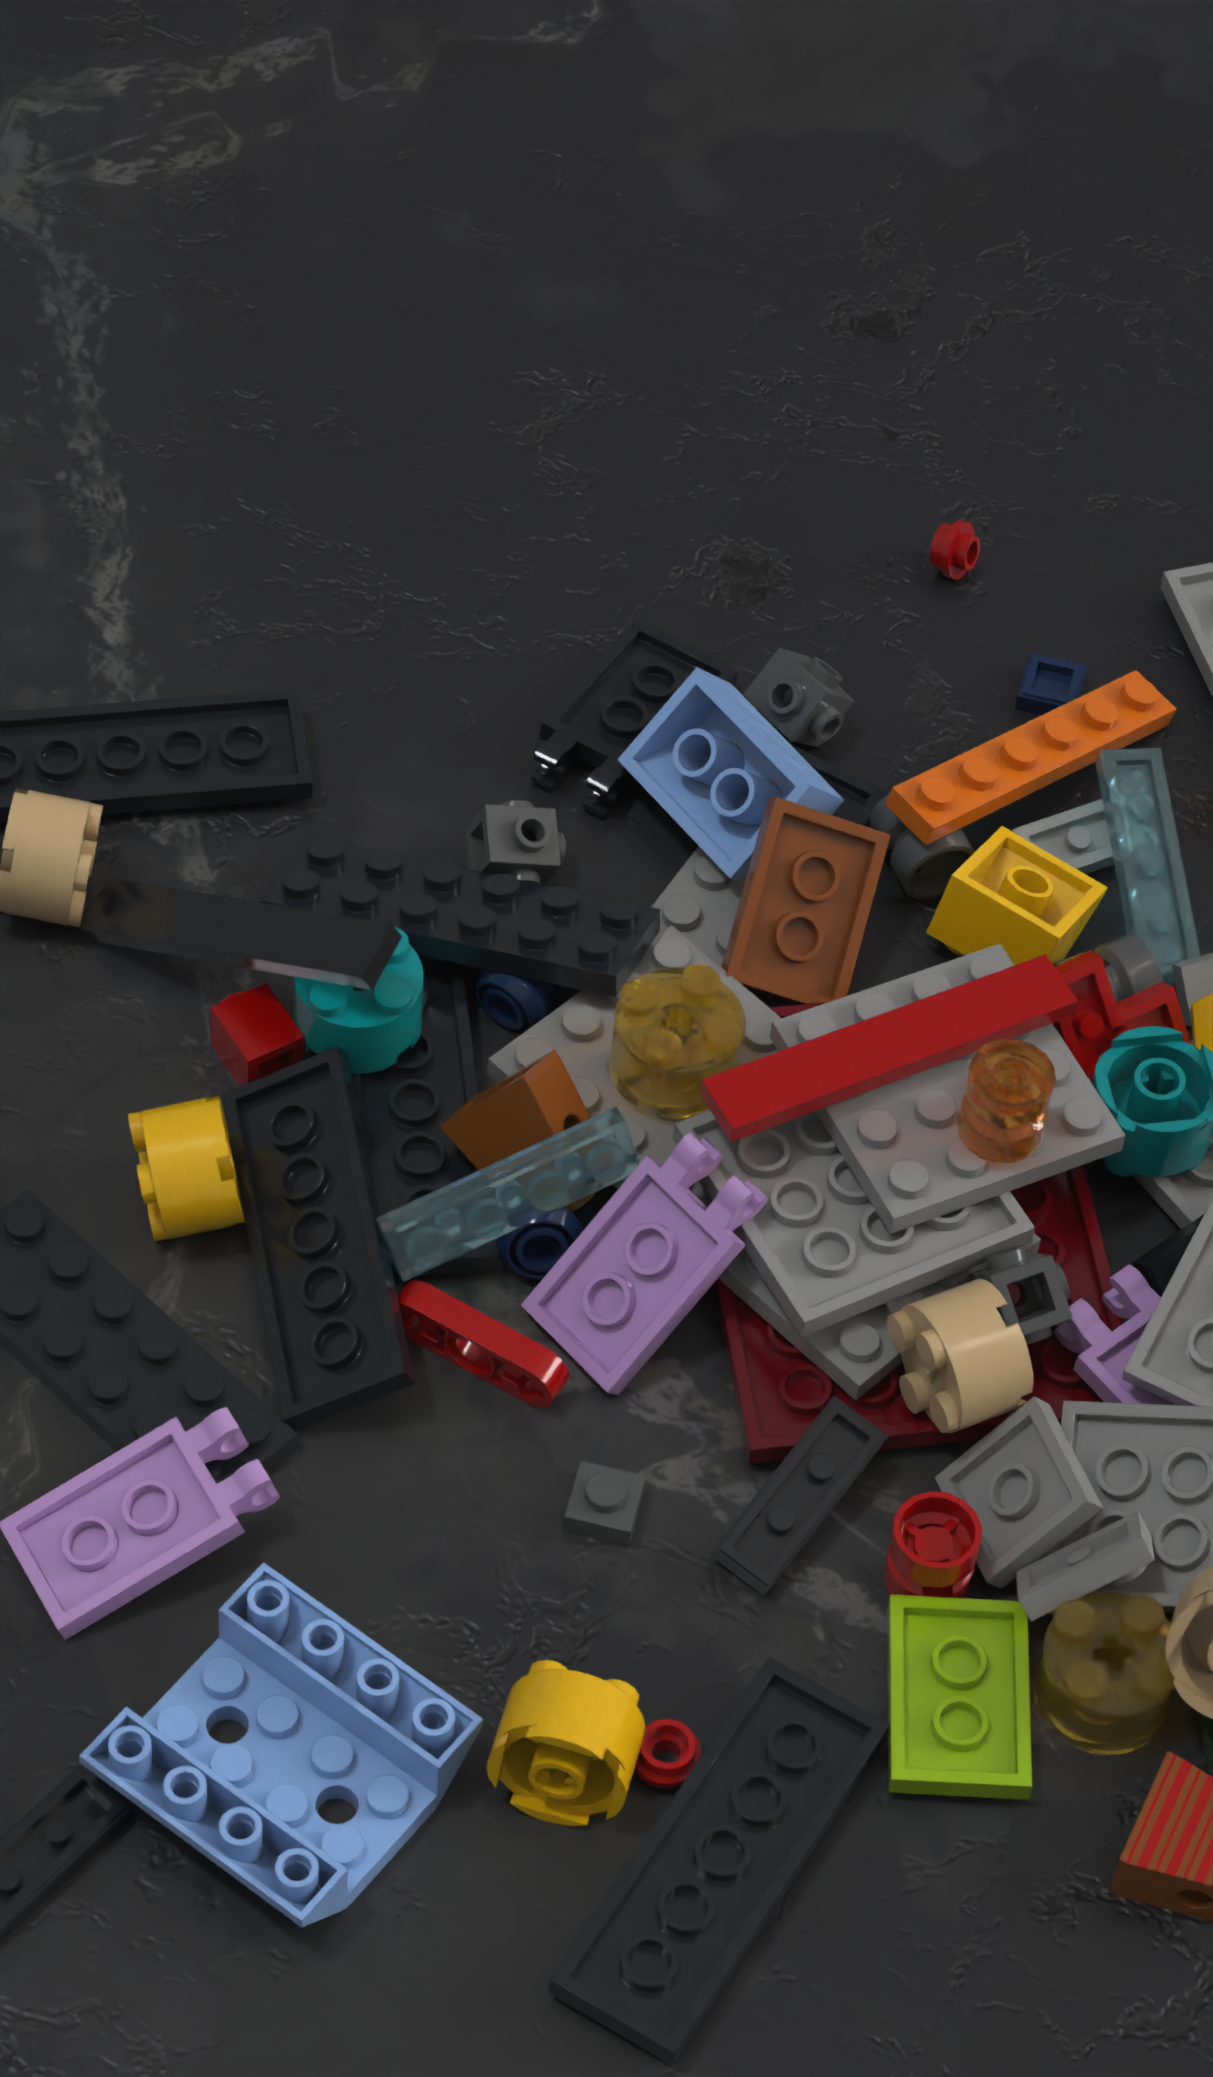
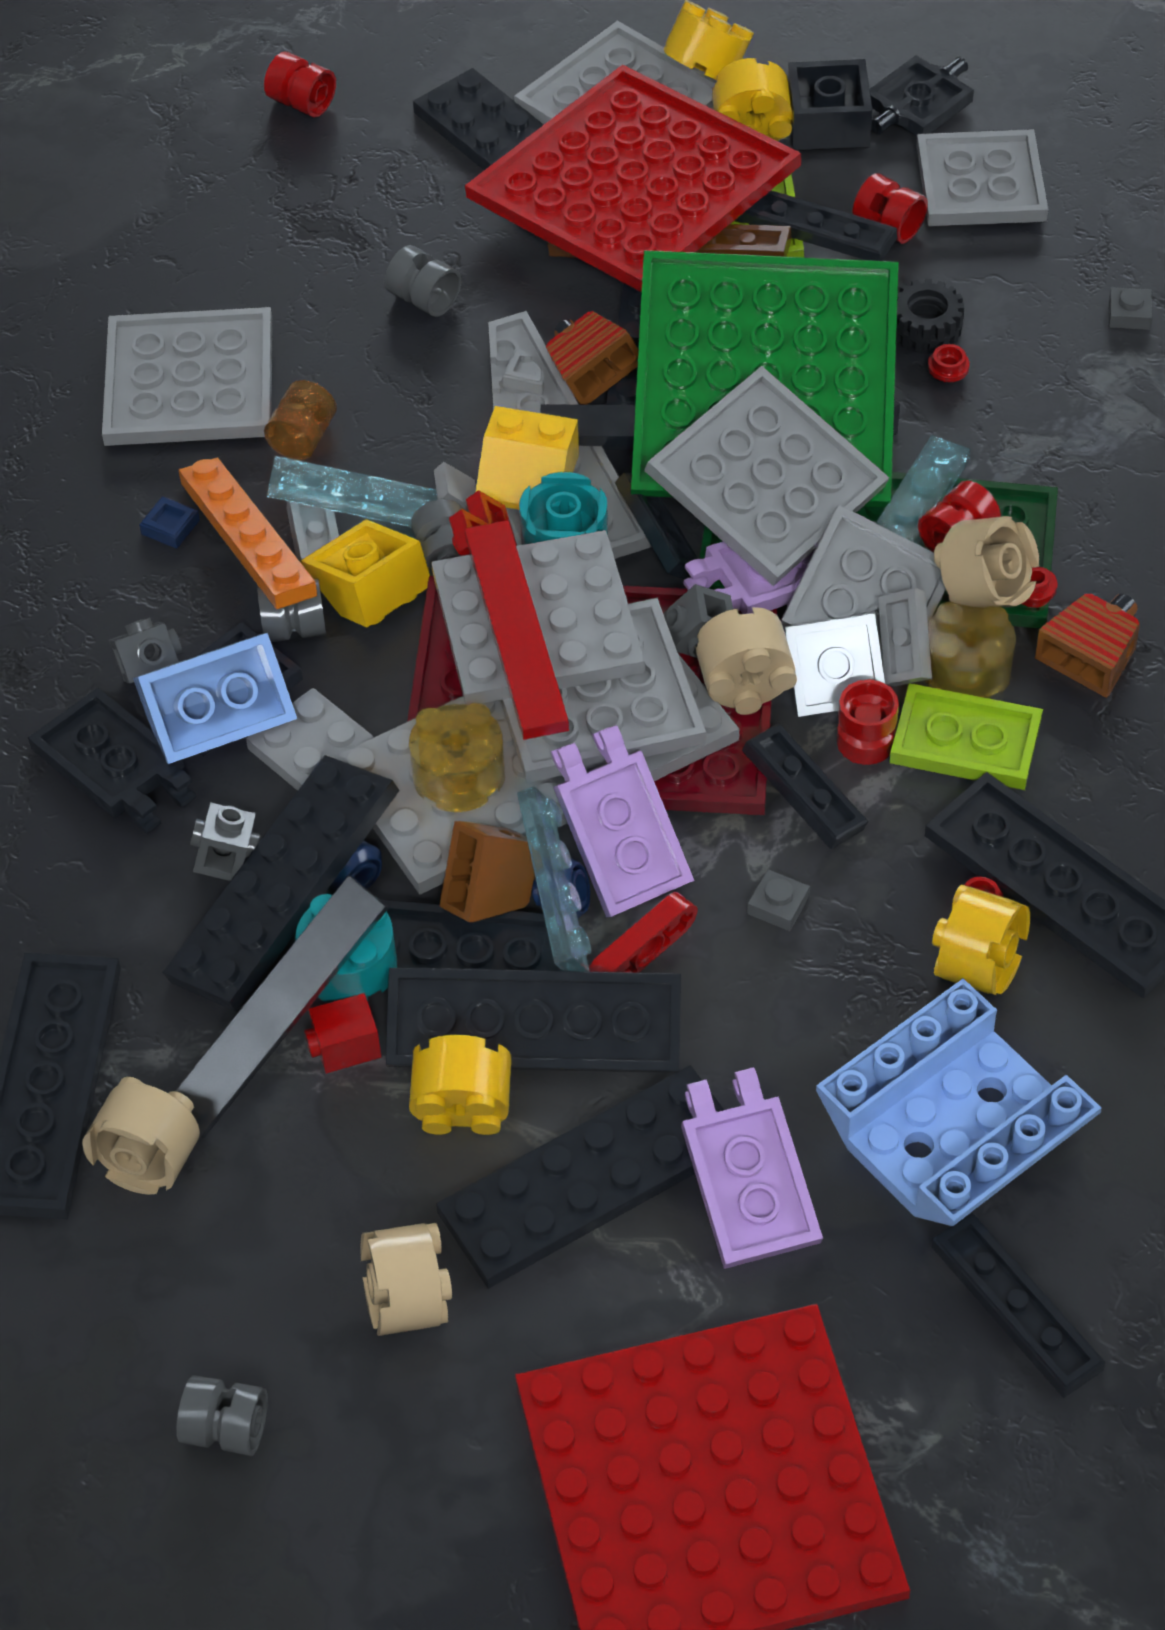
camera: 70 degrees left, 0 degrees up
dark orange plate [722,797,891,1005] -> none
red plate [930,520,980,580] -> none
clear orange wheel [957,1039,1056,1163] -> none

